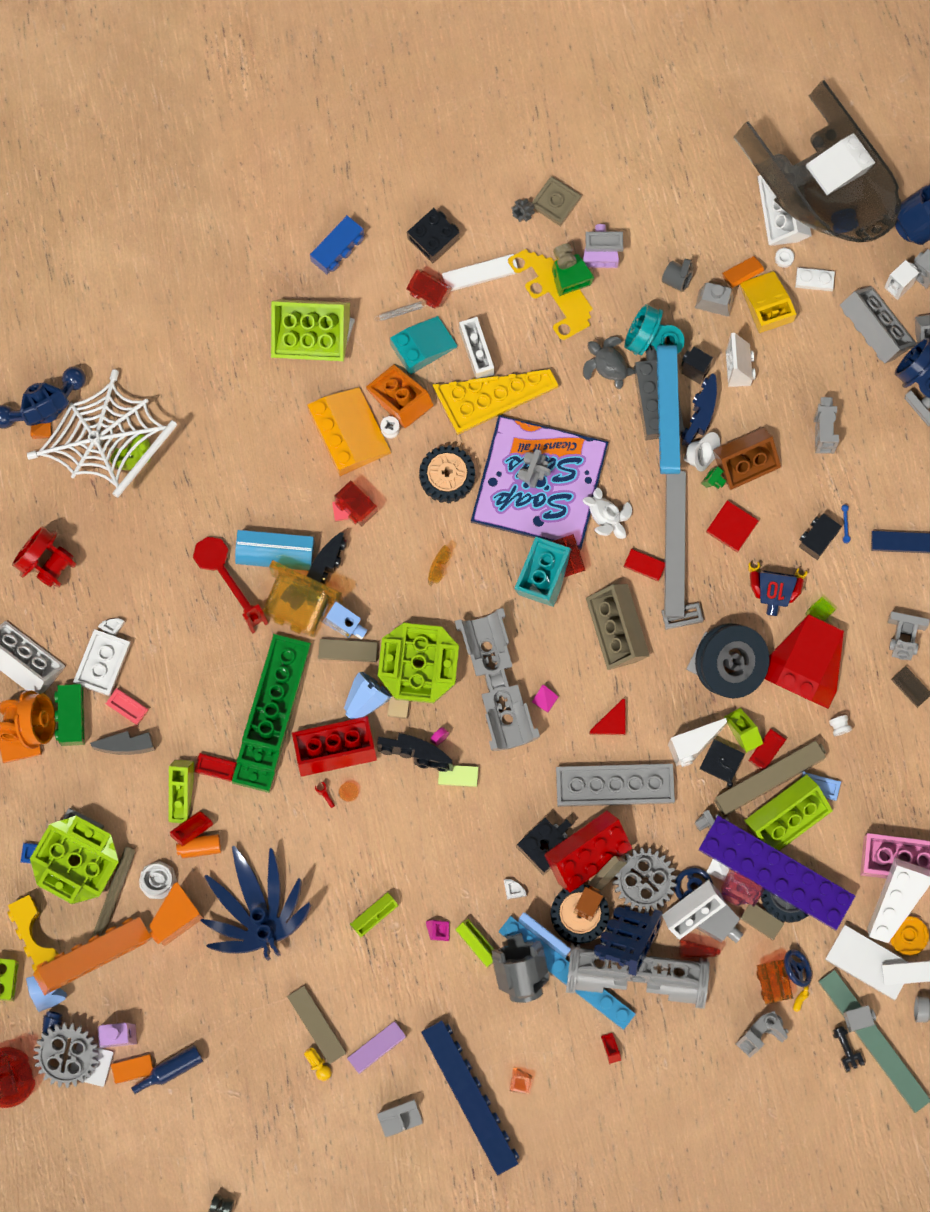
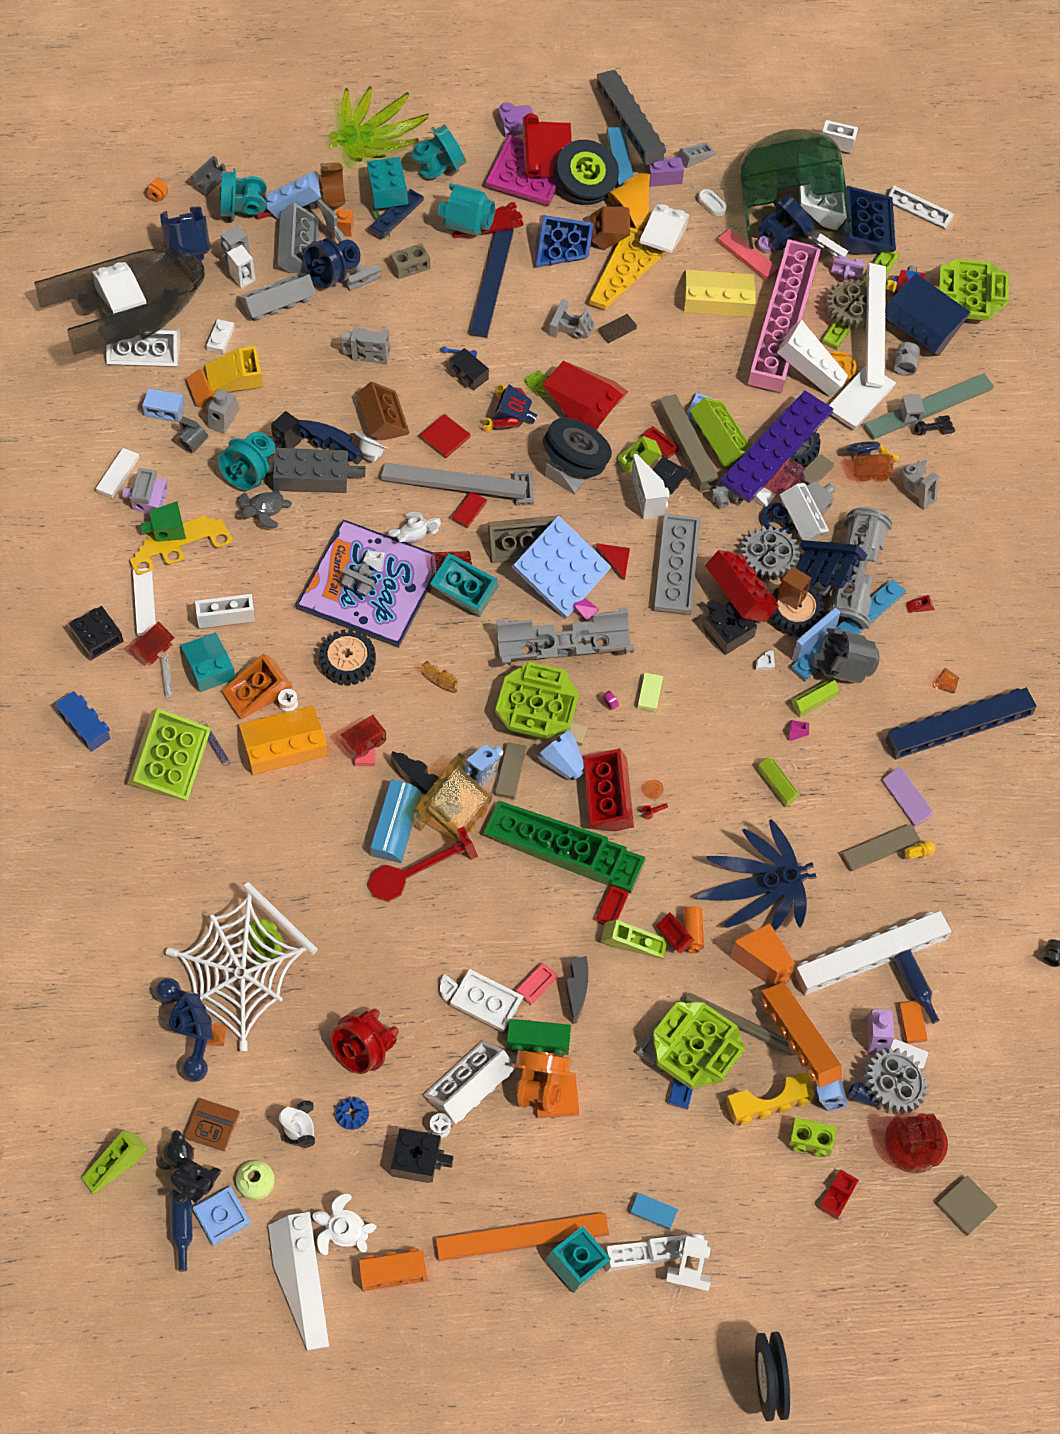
camera: 85 degrees left, 15 degrees down
white hat [139,861,177,899] -> none
black slope [377,733,453,772] -> none
light grey panel [377,1100,423,1137] -> none
yellow wing [432,369,559,435] -> none
dark grey gear [511,198,535,222] -> none
dark tan tile [532,176,582,227] -> none
dark tan wheel [553,244,577,269] -> none
dark tan tile [588,856,627,890] -> none
dark azure beam [657,345,680,474] -> none
clear red slope [679,940,721,958] -> none
green tile [701,467,726,489] -> none
white slope [726,333,755,387] -> none
white tile [775,248,794,268] -> none
white wheel [829,715,852,736] -> none
none -> white tile [96,448,139,499]
none -> light blue brick [142,388,185,422]
none -> piece [199,721,230,766]
none -> white slope [364,550,385,572]
none -> light blue plate [512,516,611,619]
none -> white brick [794,911,952,996]

